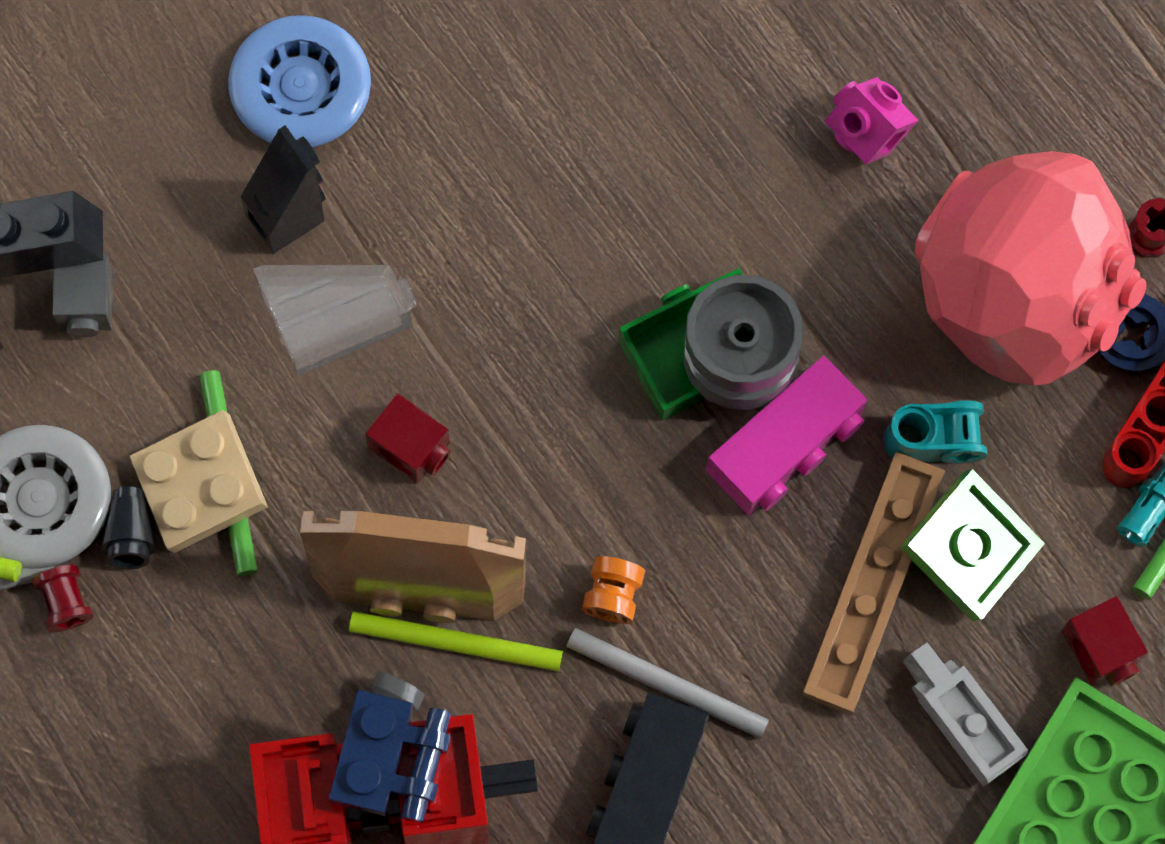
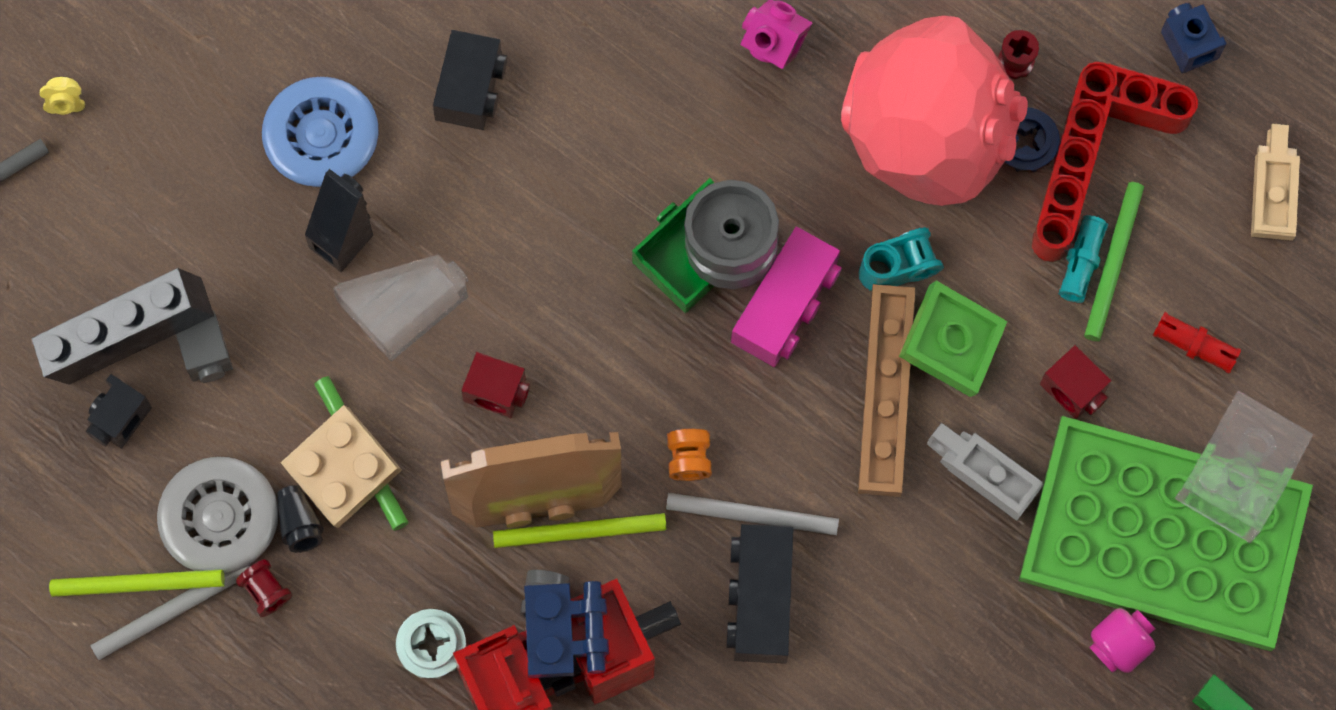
camera: 15 degrees left, 0 degrees up
none -> light aqua gear [396,609,466,679]
none -> black brick [433,30,507,130]

